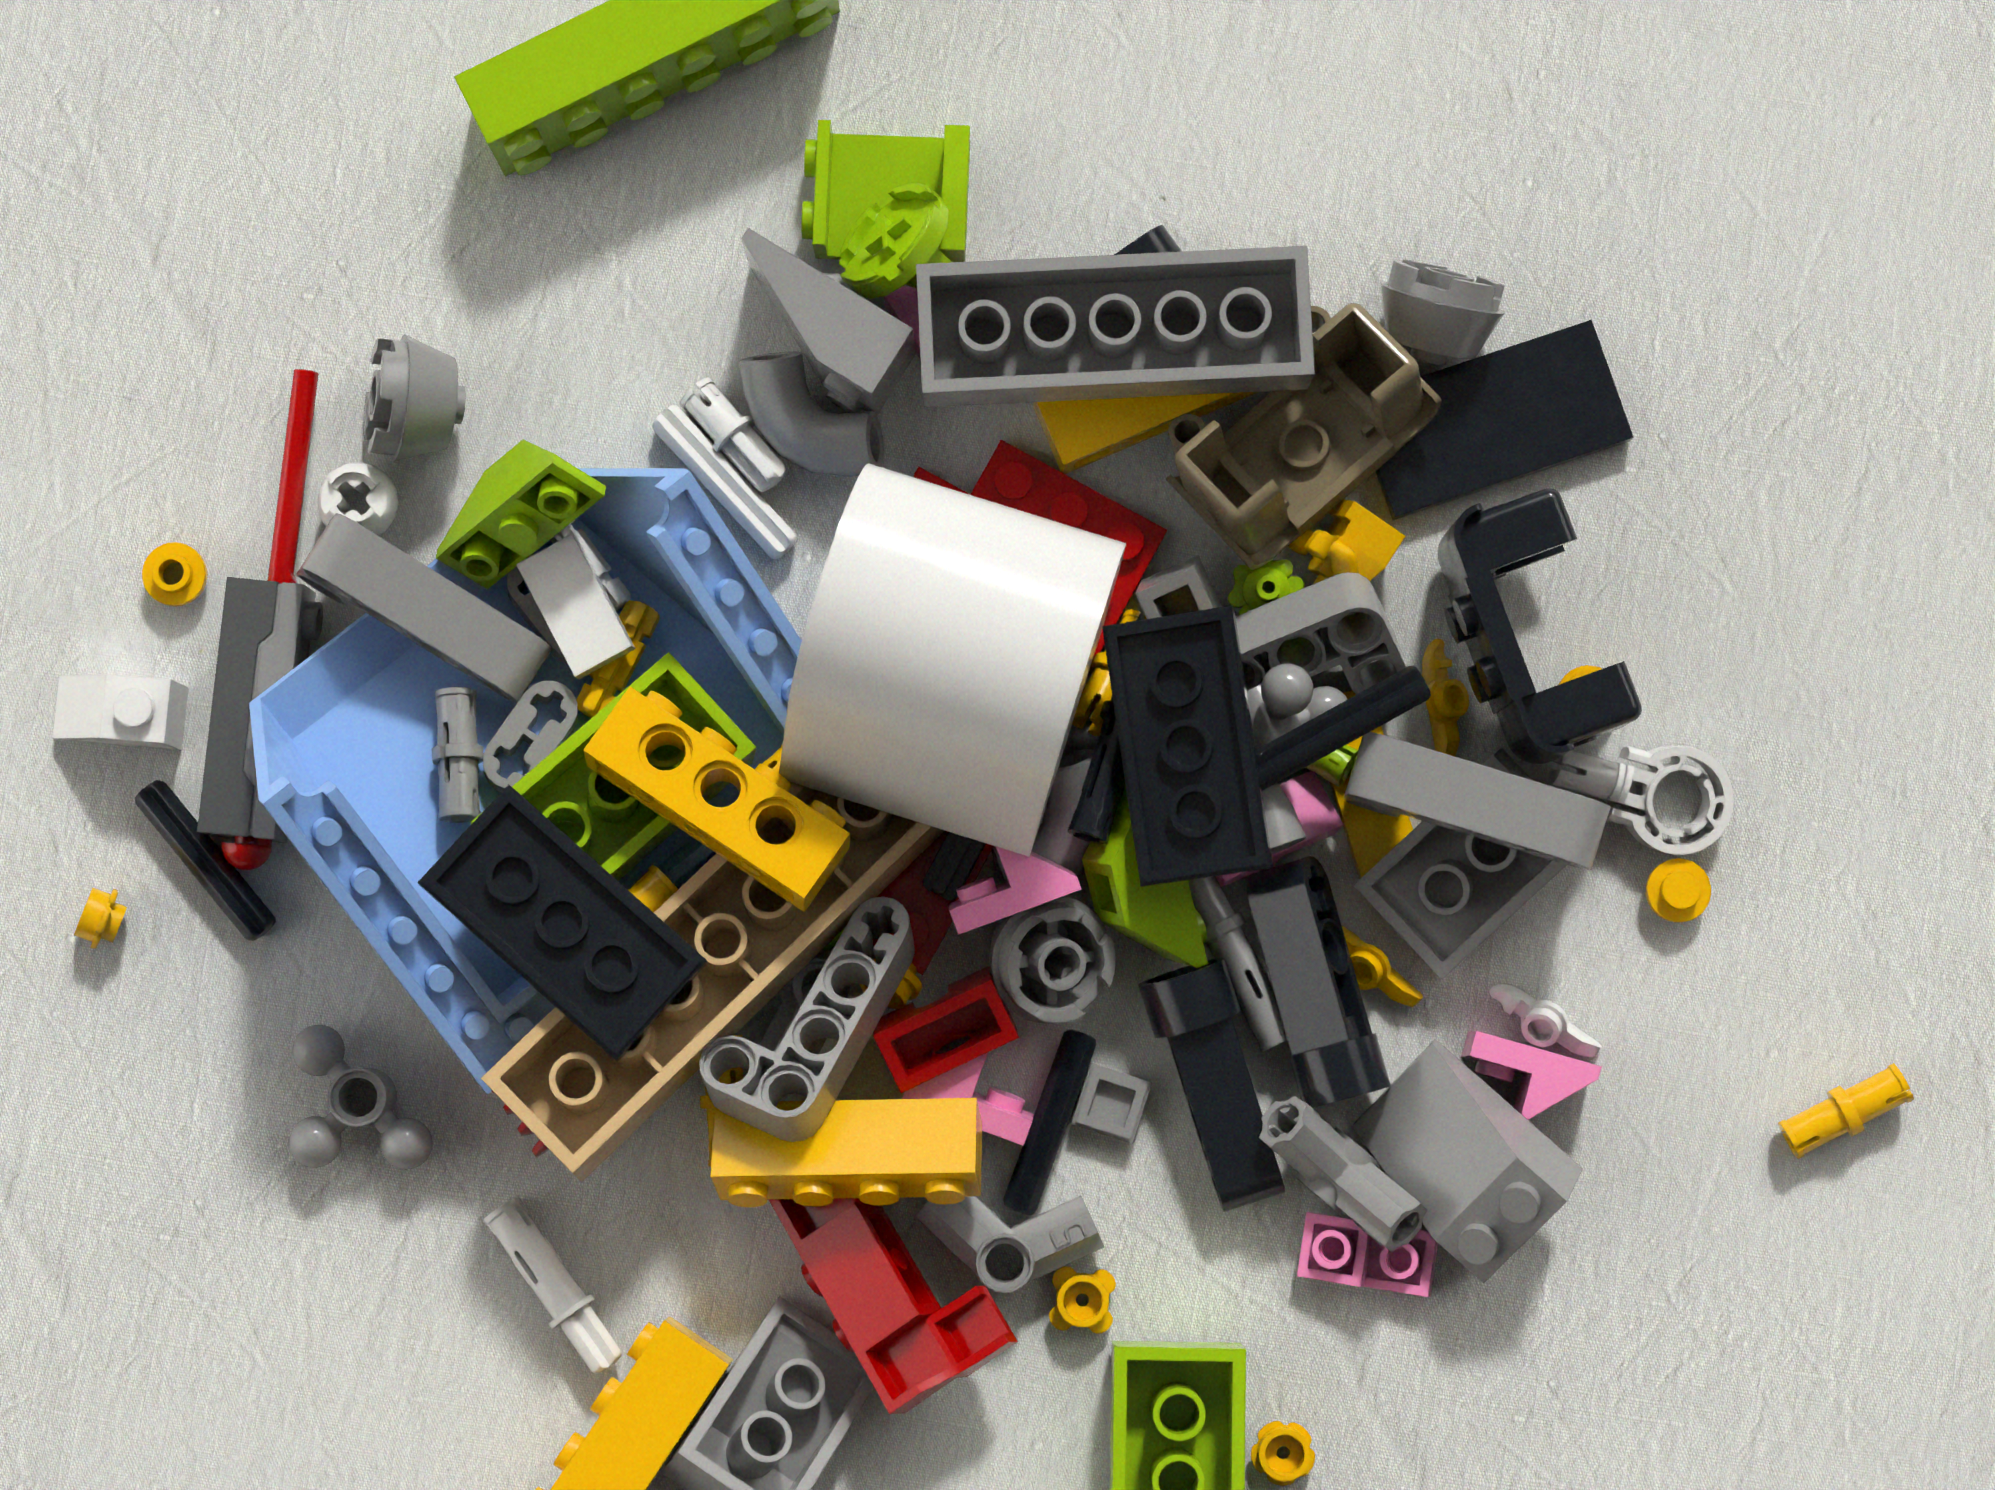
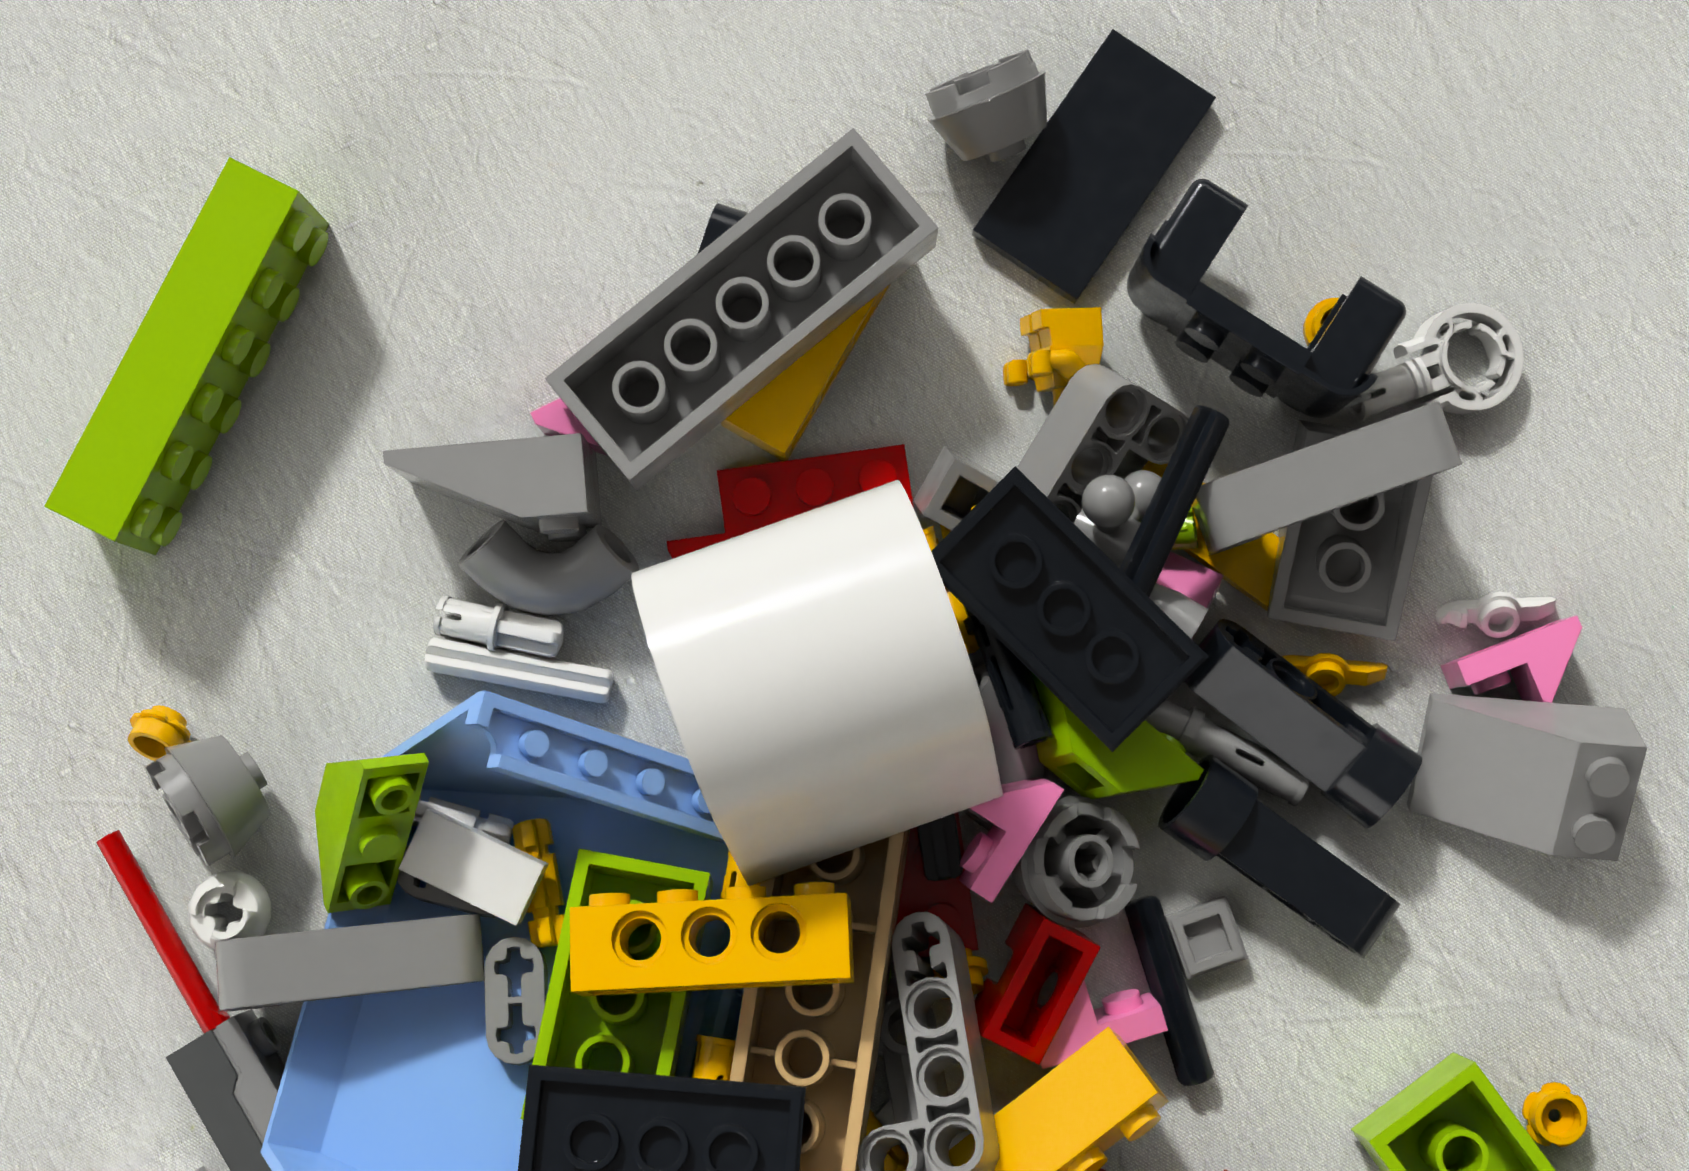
camera: 35 degrees left, 0 degrees up
yellow plate [142,542,208,607] -> none
light grey pin [432,687,484,823] -> none
lime panel [801,120,970,262] -> none
lime tile [839,182,952,299] -> none
light grey piece [915,1195,1105,1293] -> none
yellow plate [1049,1266,1116,1334] -> none
dark tan container [1166,303,1442,570] -> none
lime plant [1227,559,1304,615] -> none
light grey piece [1259,1095,1427,1252] -> none
bright pink slope [1297,1212,1438,1297] -> none
yellow piece [1422,639,1469,757] -> none
yellow plate [1646,858,1711,923] -> none
none -> yellow plate [128,705,191,761]

